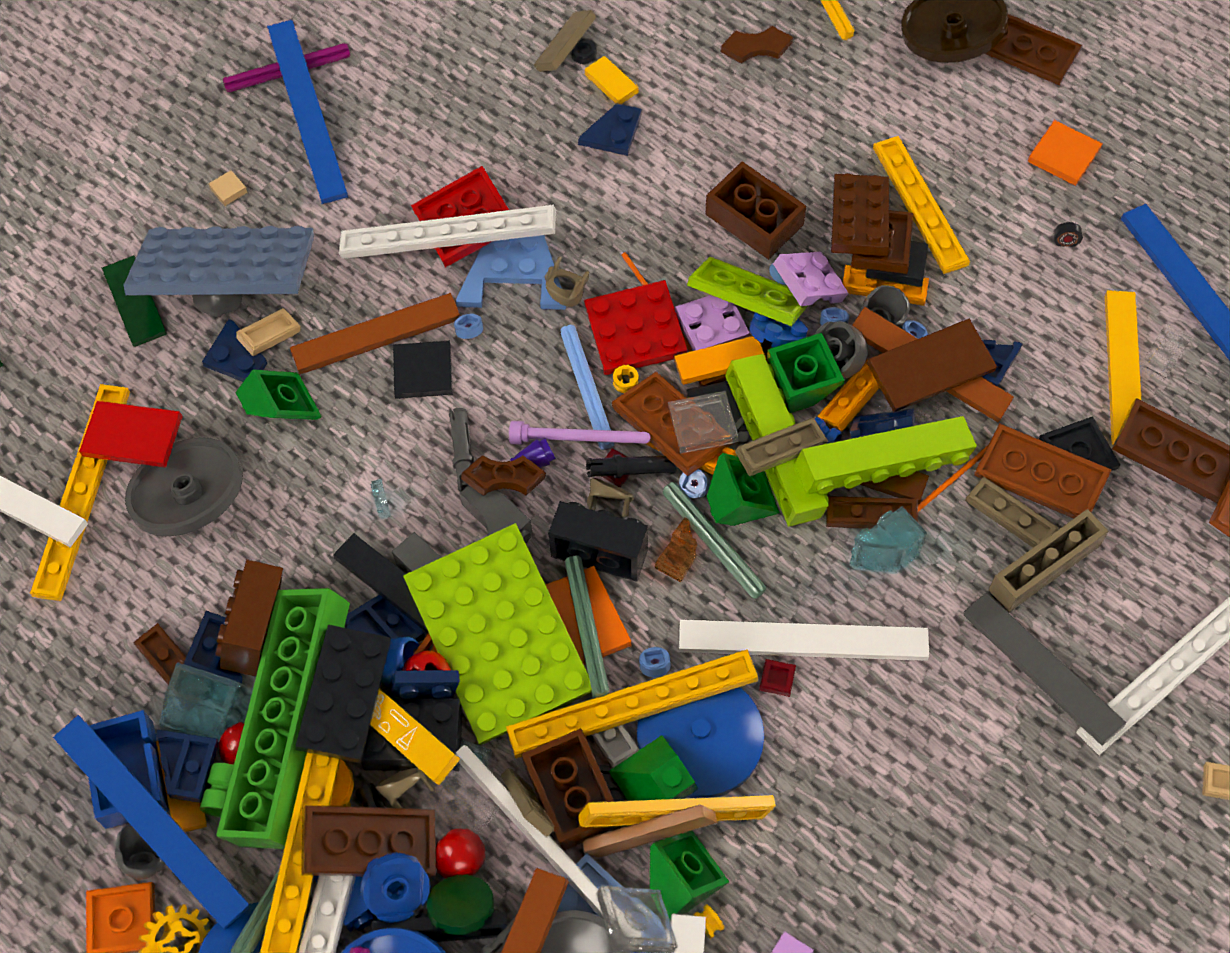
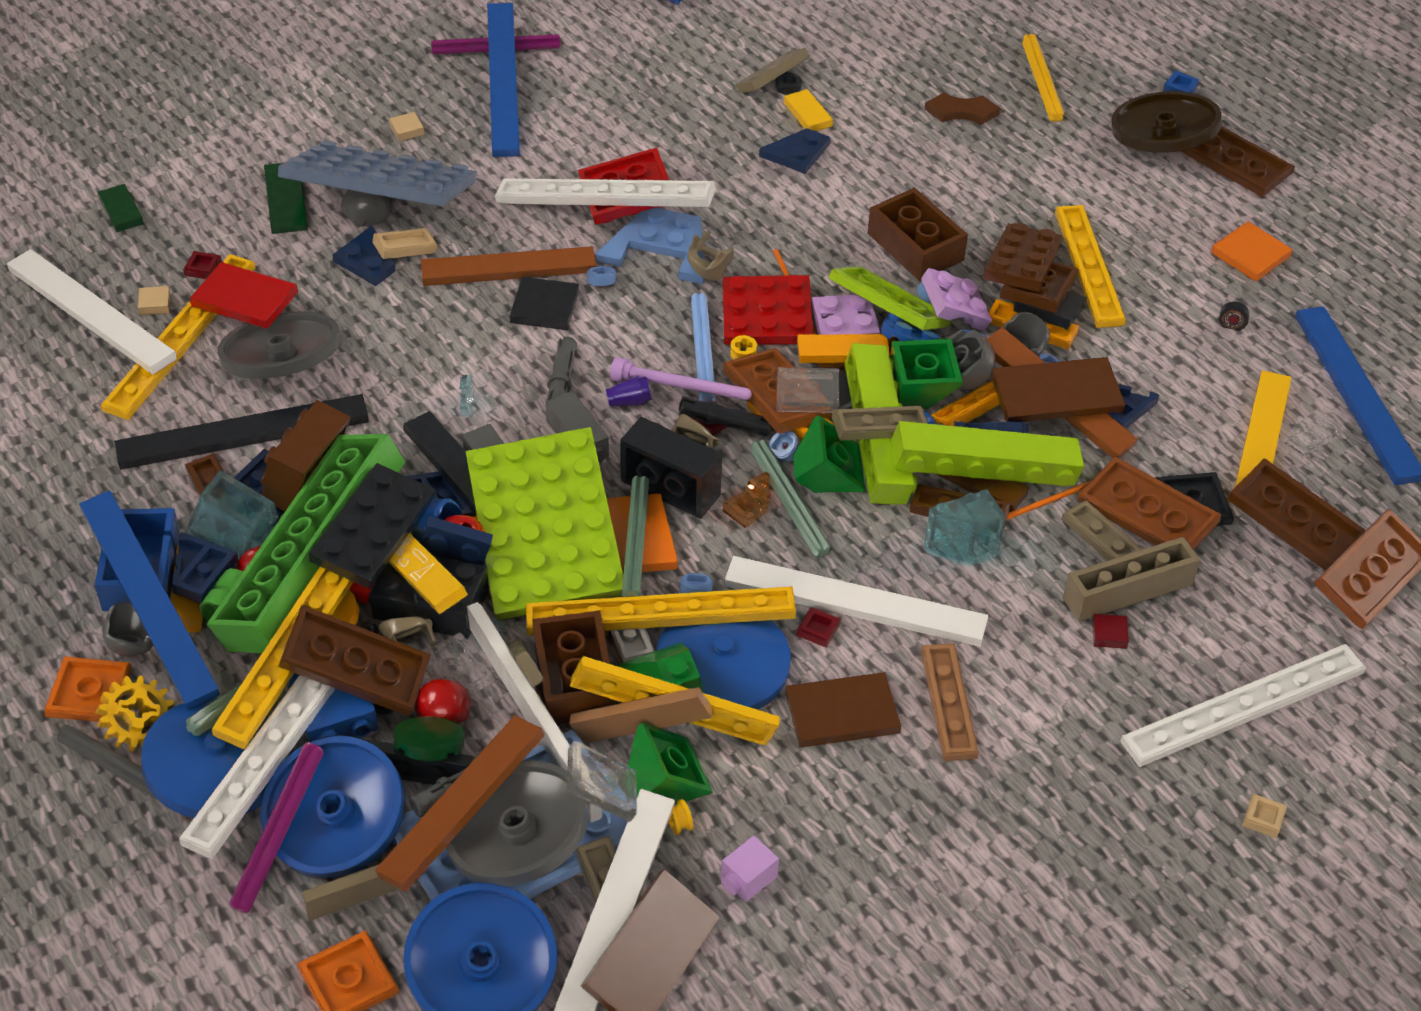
camera: 10 degrees right, 15 degrees down
green slope [235,370,322,420] -> none
blue plate [360,853,430,922] -> none
reddish brown tile [461,455,546,496] -> none
dark grey tile [964,593,1126,746] -> none
none -> black tile [114,394,369,470]
none -> tan tile [138,286,170,315]
none -> dark red tile [183,251,222,279]
none -> reddish brown tile [785,672,901,748]
none -> medium nougat tile [921,643,979,761]
none -> dark red tile [1092,614,1129,649]

